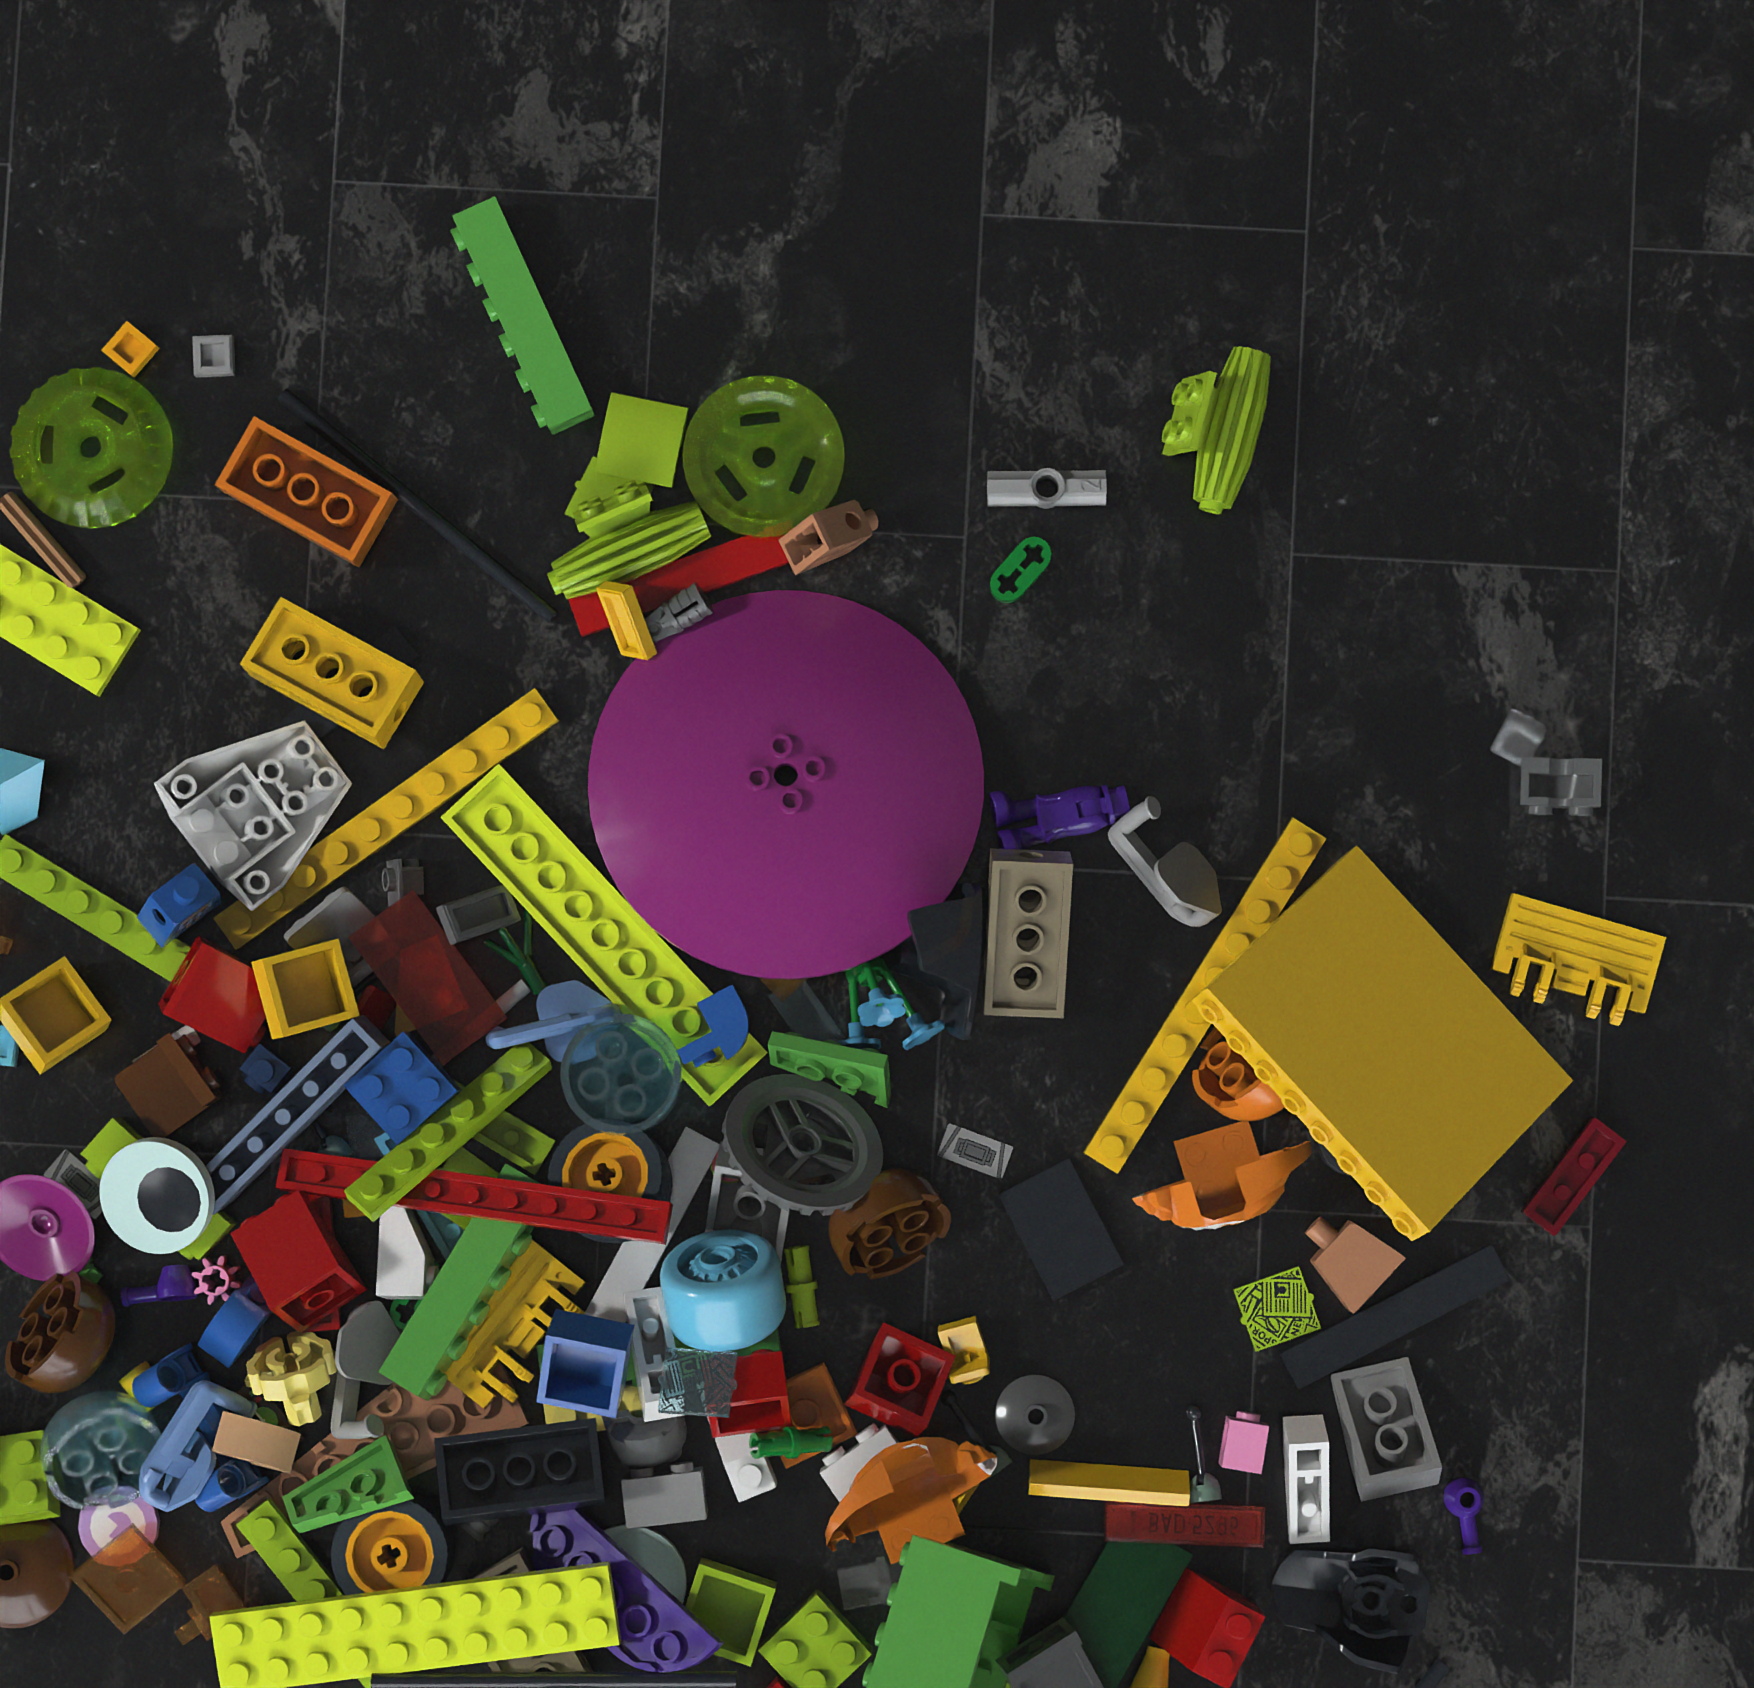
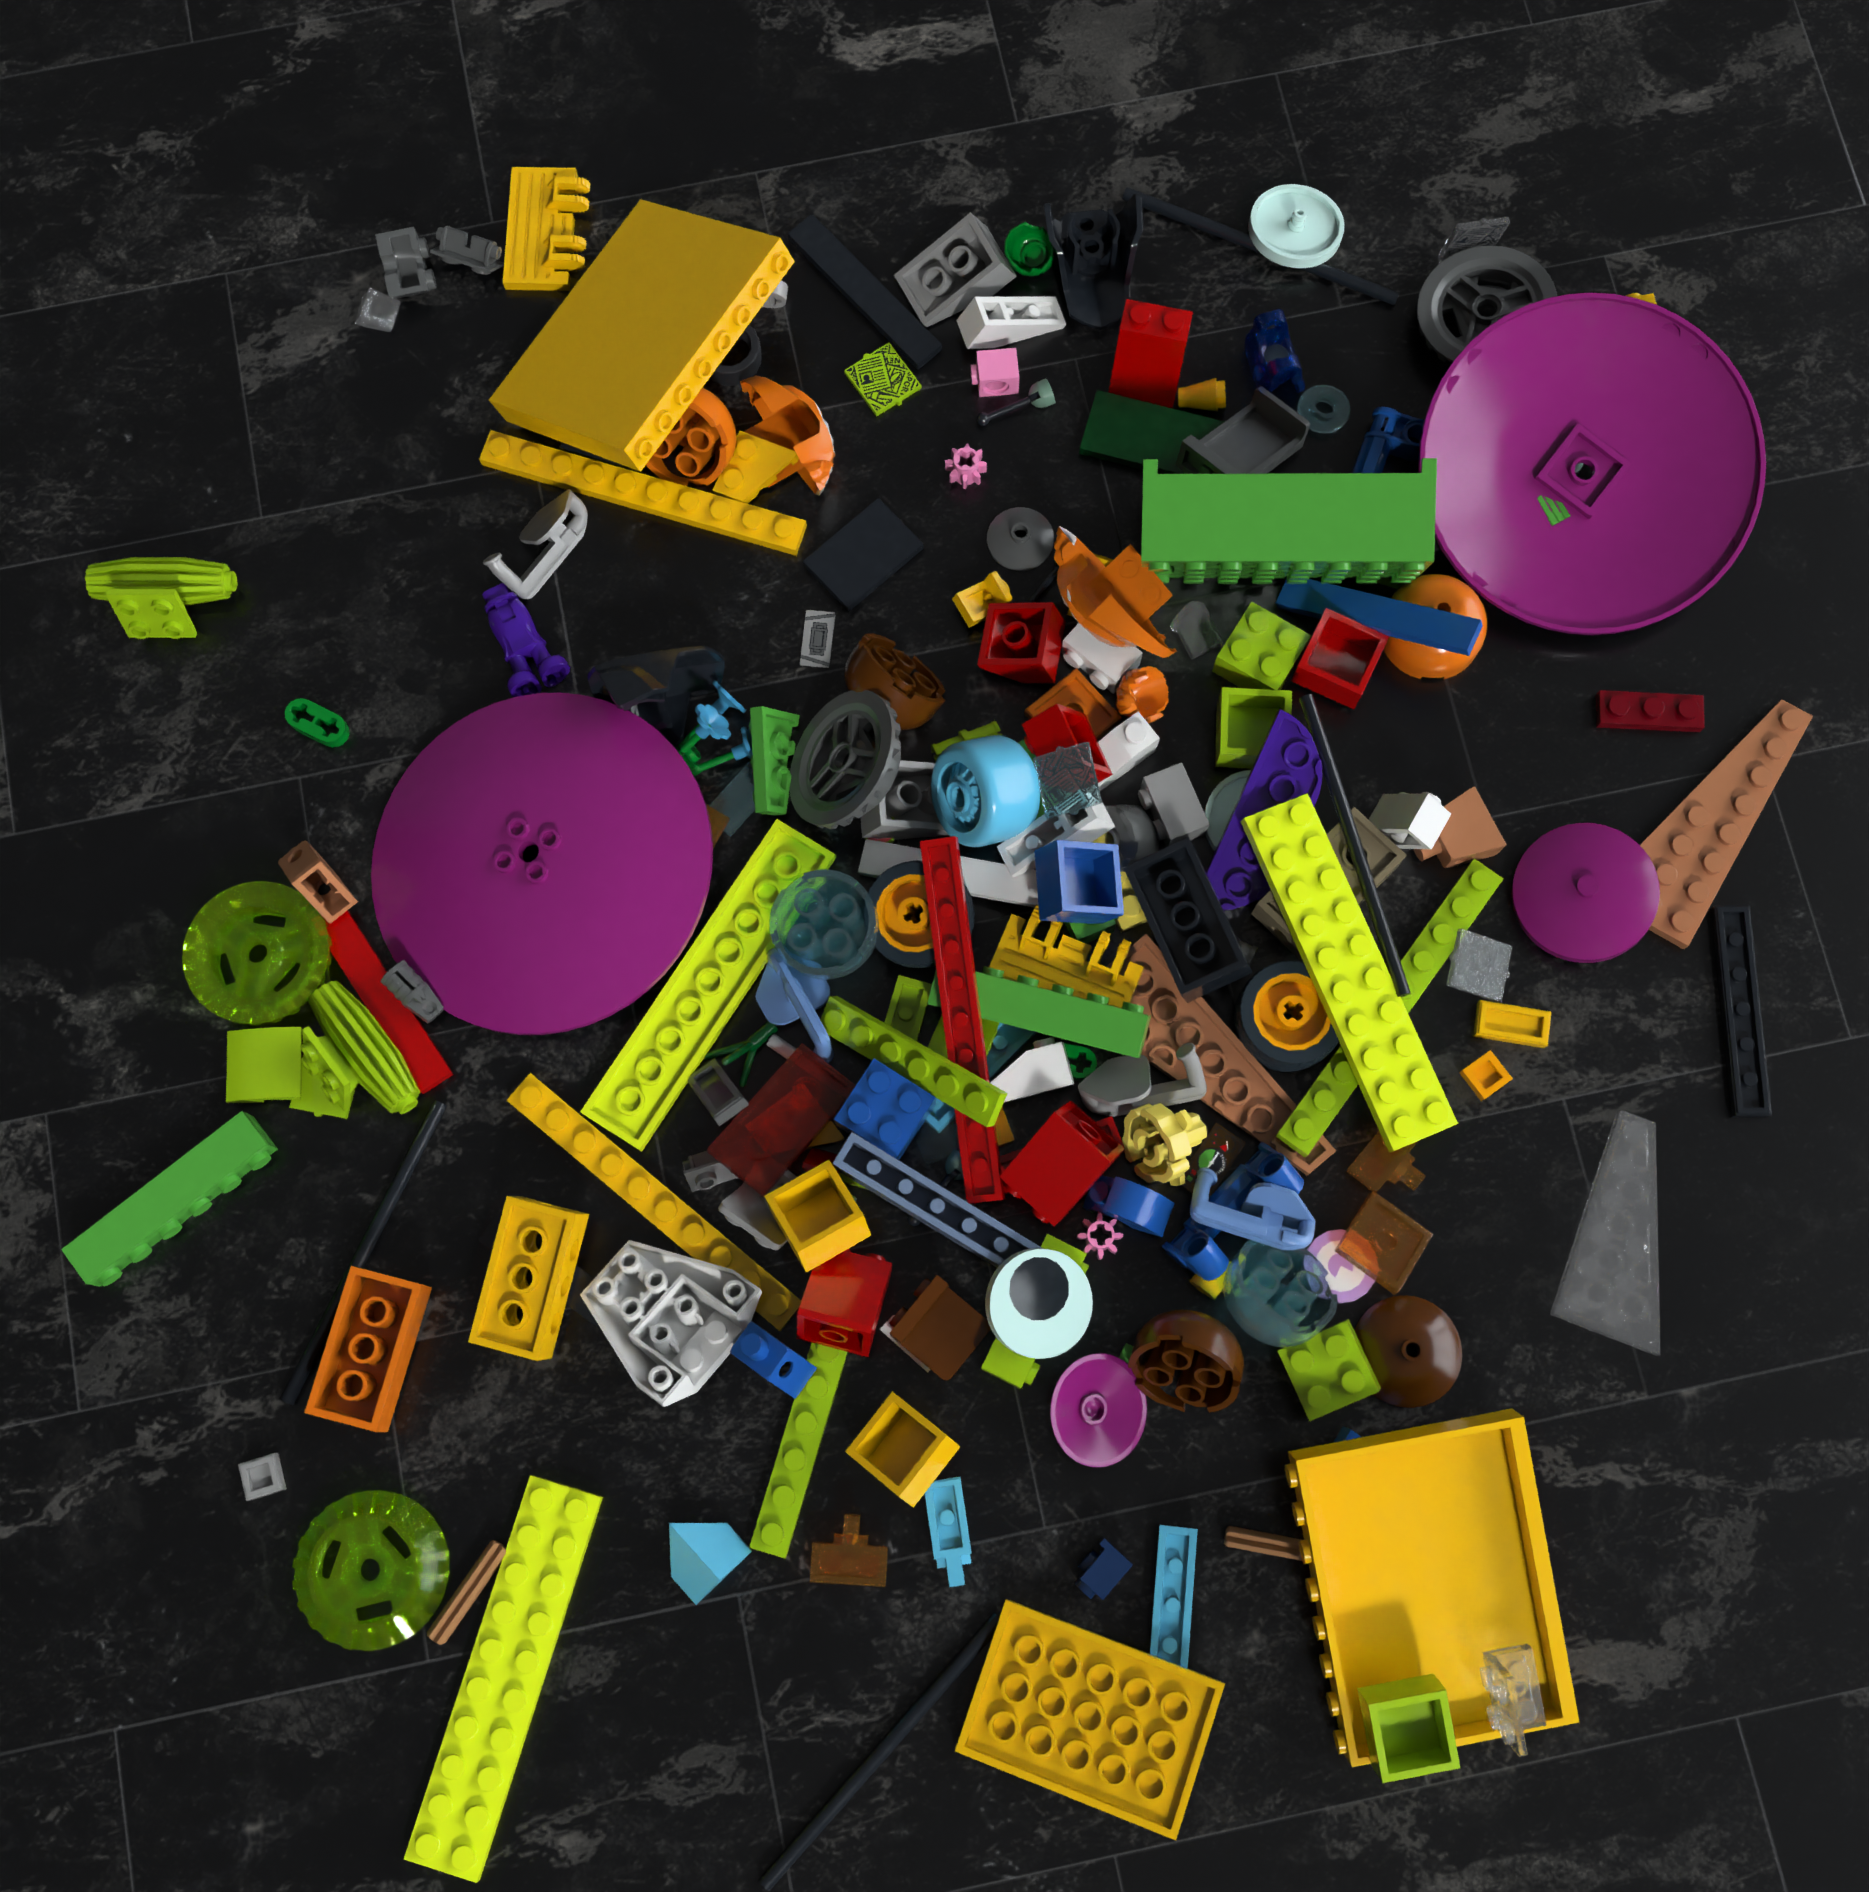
camera: 105 degrees left, 10 degrees down
sticker [44,1149,103,1219] -> none
light orange plate [102,321,160,378] -> none
dark purple bar [121,1265,197,1307] -> none
light nougat slope [212,1411,301,1474] -> none
dark blue brick [239,1043,298,1099] -> none
bright green wing [282,1434,414,1533] -> none
yellow tile [597,581,657,660] -> none
blue brick [676,984,750,1068] -> none
green pin [749,1426,833,1459] -> none
dark tan brick [982,848,1073,1018] -> none
light grey piece [987,468,1107,509] -> none
yellow tile [1029,1459,1190,1506] -> none
clear red tile [1104,1501,1265,1548] -> none
nougat torso [1305,1216,1406,1314] -> none
dark purple bar [1443,1477,1484,1555] -> none
dark red plate [1521,1117,1627,1236] -> none
none -> dark grey hinge [430,226,504,275]
none -> yellow wing [713,430,799,504]
none -> bright pink gear [945,444,987,489]
none -> green hair [1004,222,1056,276]
none -> orange hair [1116,666,1169,724]

